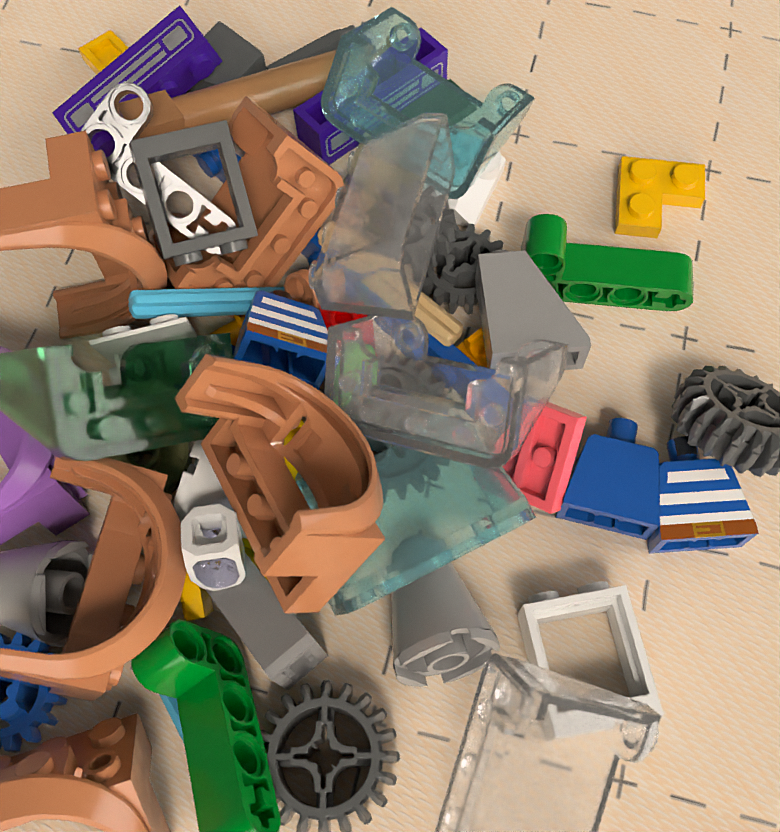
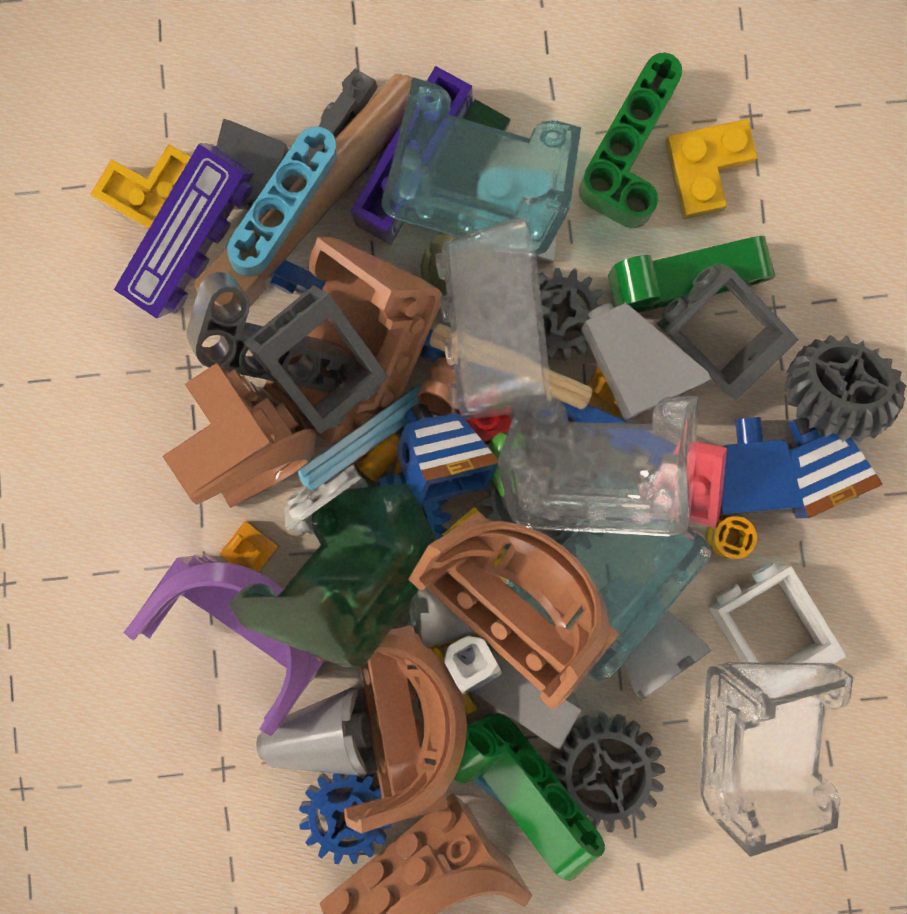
camera: 20 degrees left, 20 degrees up
none -> medium azure beam [227,127,337,276]
none -> green beam [579,52,682,228]
none -> dark grey window [657,262,799,401]
none -> light orange wheel [705,516,757,559]

